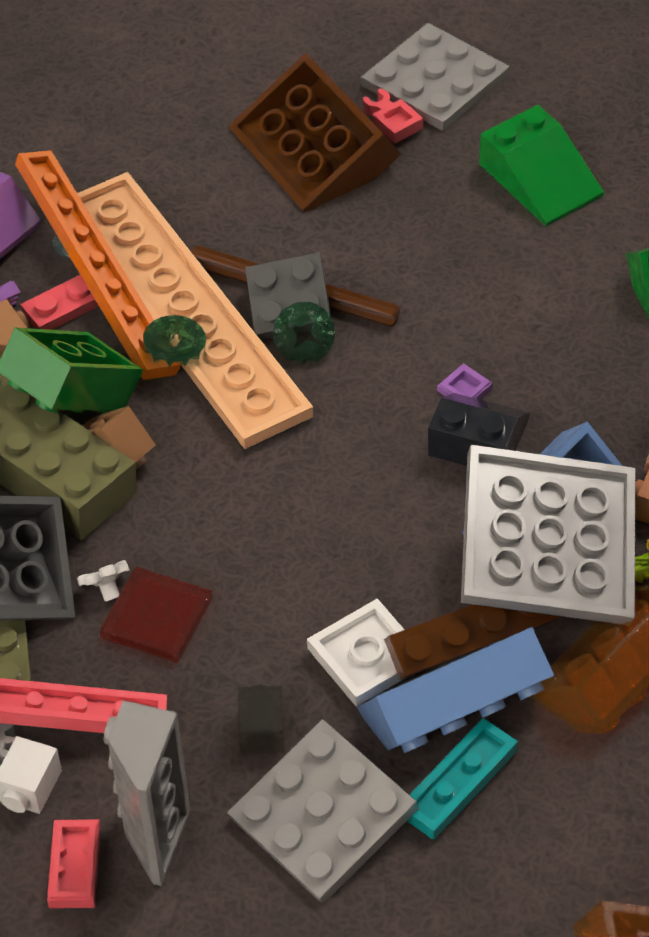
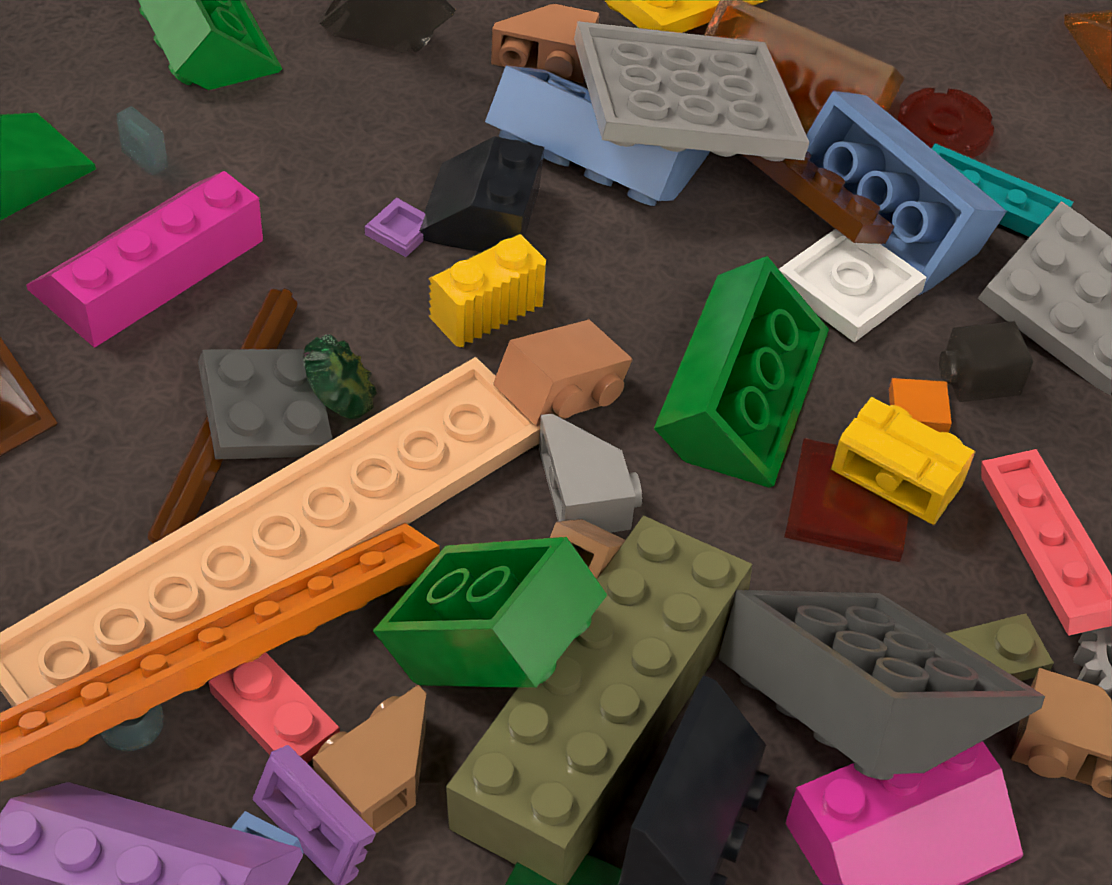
camera: 105 degrees left, 0 degrees up
white plant [76,560,130,601] -> none
clear green gear [143,315,206,367] -> none
none -> dark pink slope [27,171,263,348]
none -> clear light blue tile [117,106,168,175]
none -> yellow brick [429,234,546,347]
none -> nougat brick [493,320,633,426]
none -> light grey slope [539,414,642,532]
none -> green slope [654,256,829,488]
none -> yellow brick [831,397,975,525]
none -> orange tile [889,378,952,433]
none -> clear red tile [897,88,994,158]

